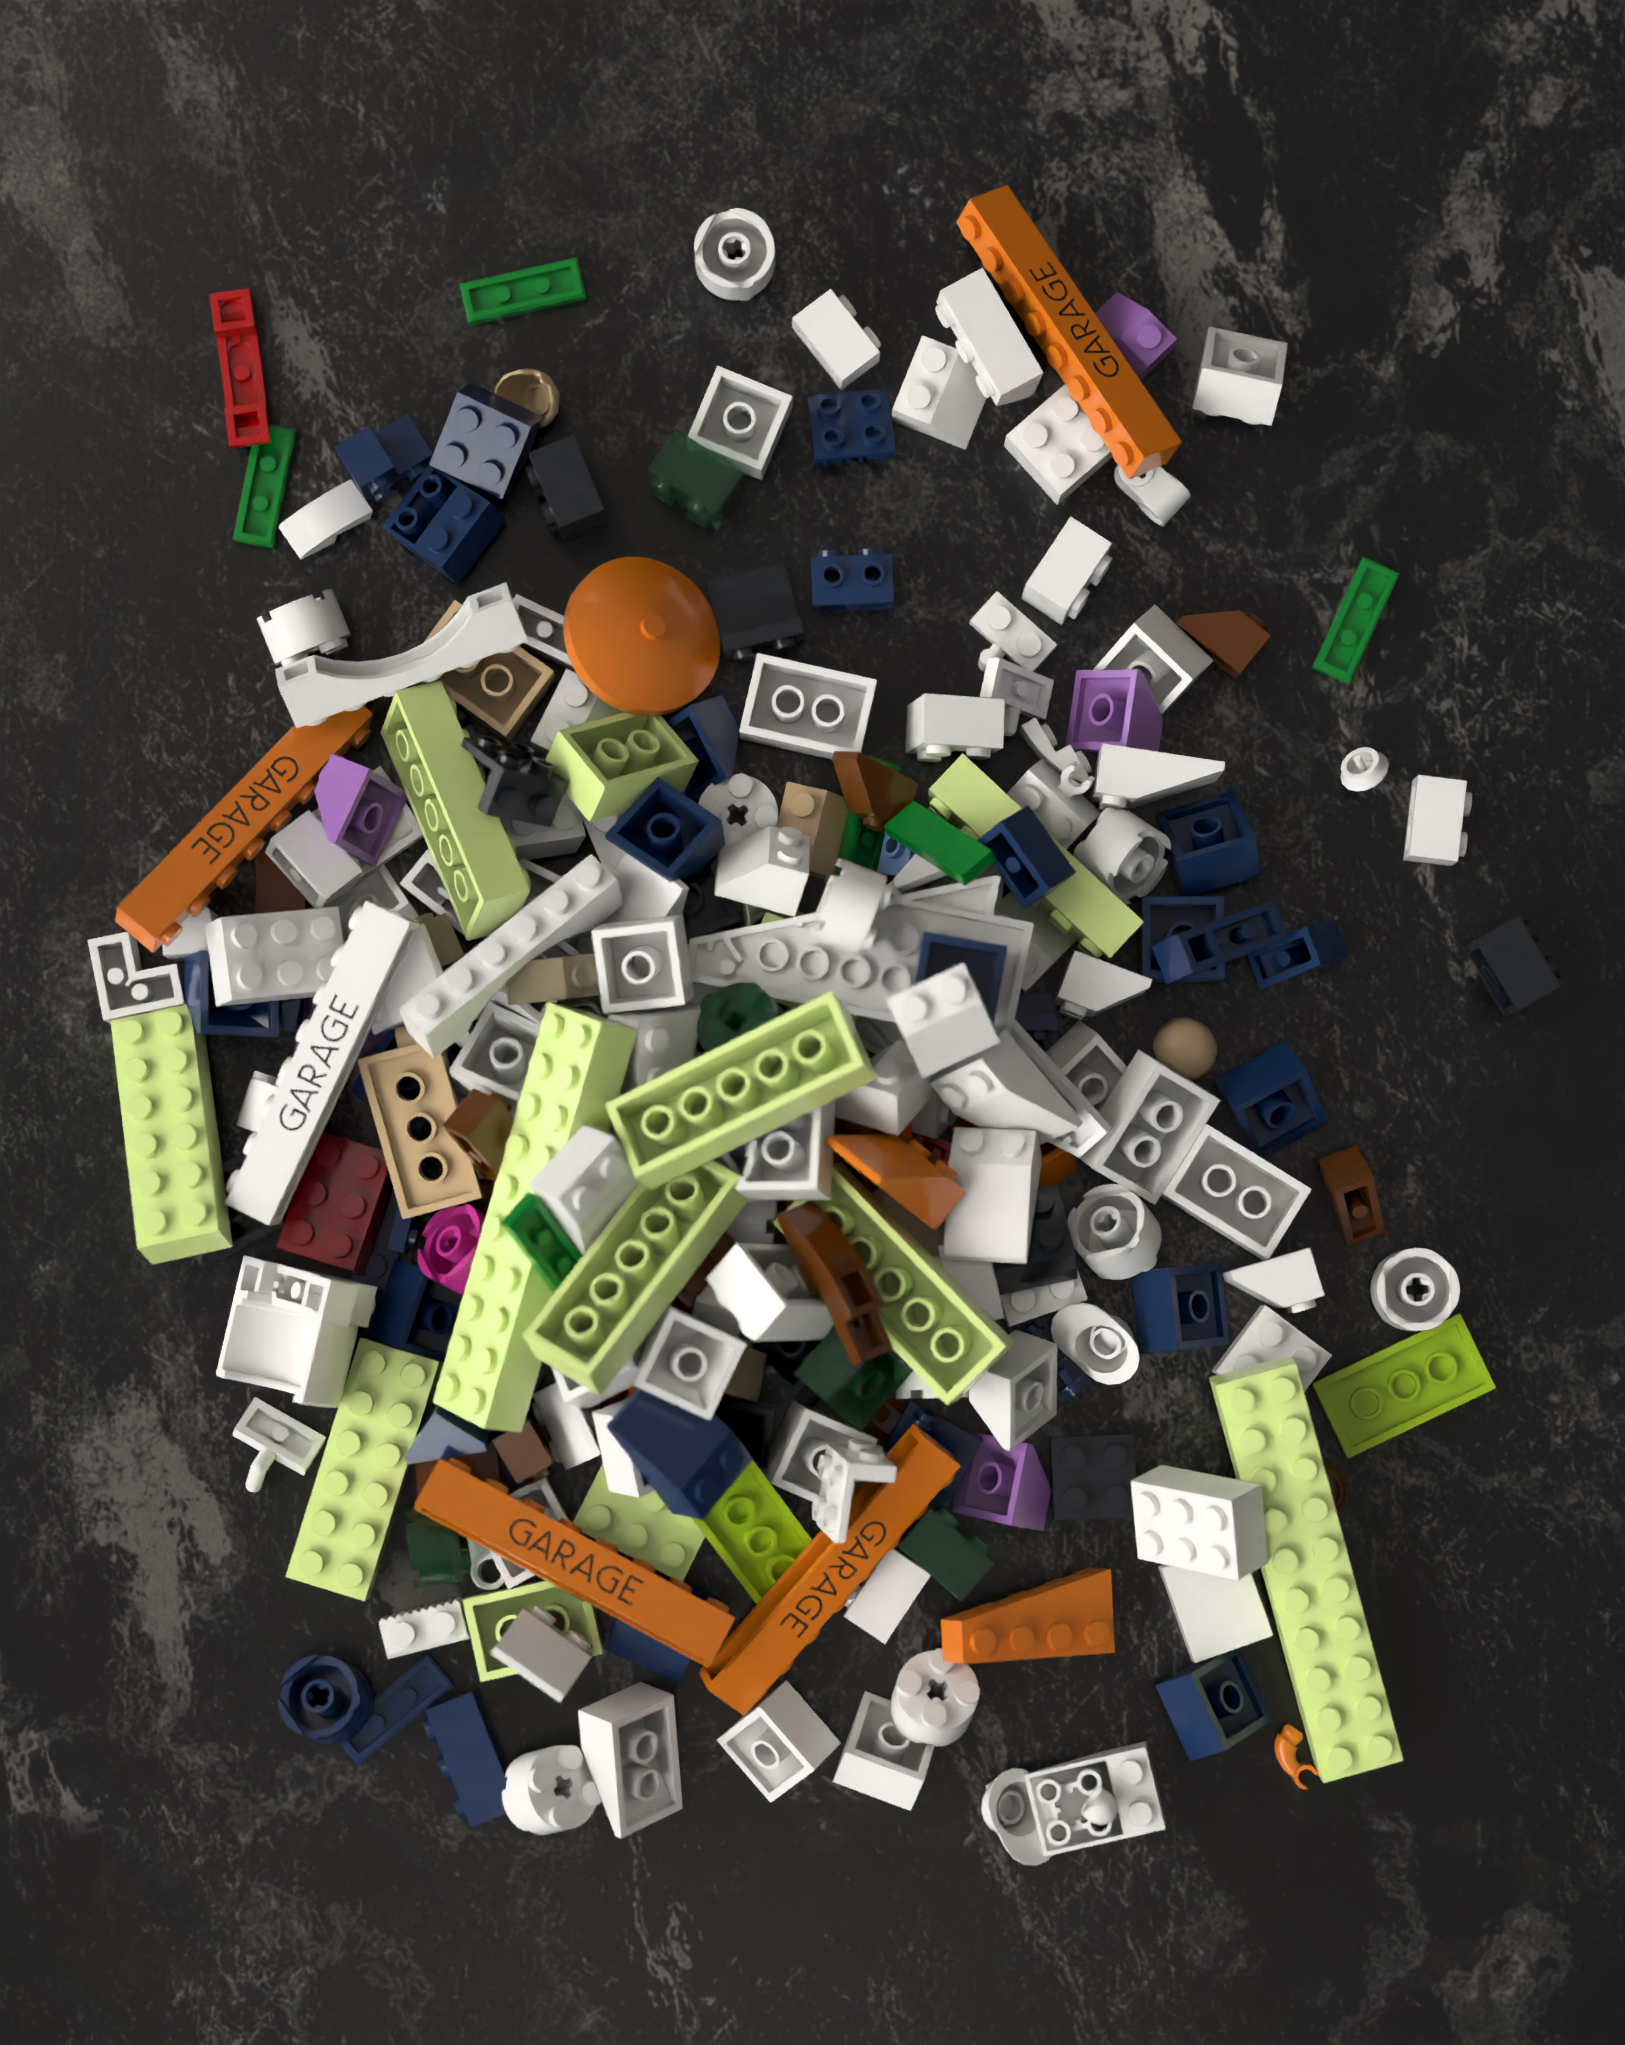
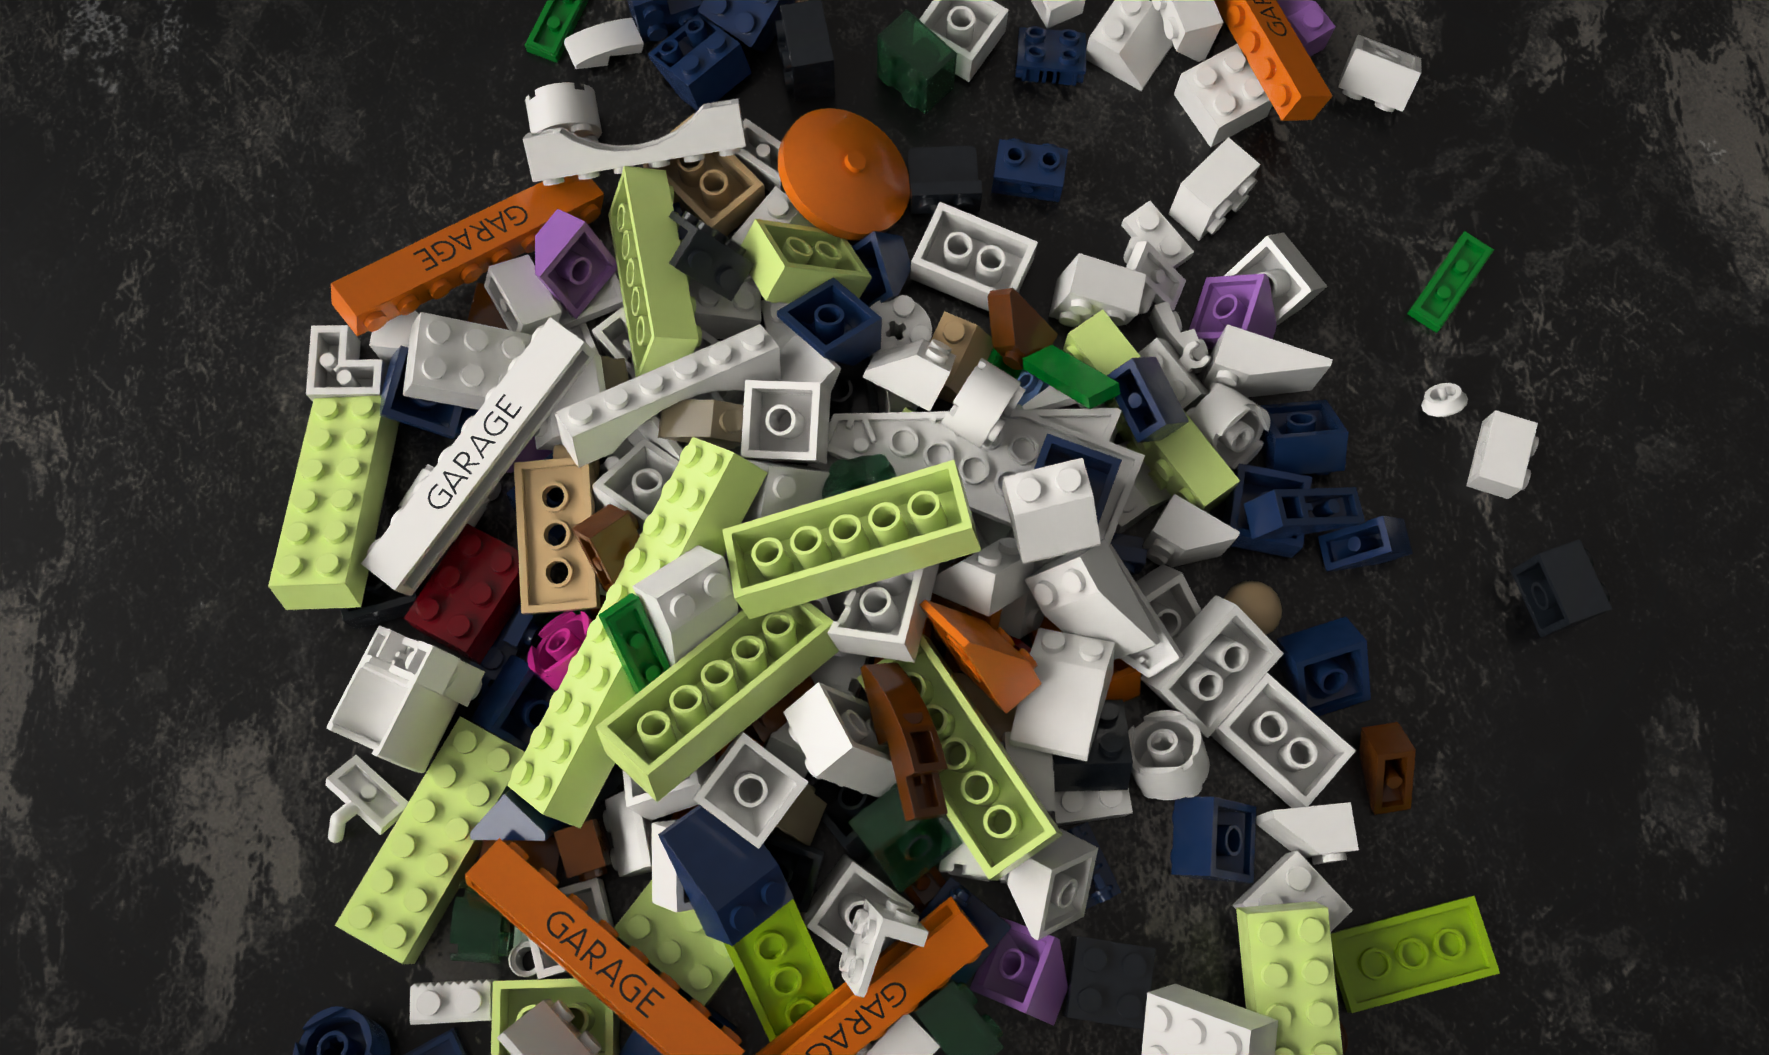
camera: 10 degrees right, 10 degrees down
white piece [1051,1303,1140,1385] -> none
white piece [1114,465,1191,526] -> none
reddish brown slope [1176,610,1271,680] -> none
white brick [1370,1248,1460,1331] -> none

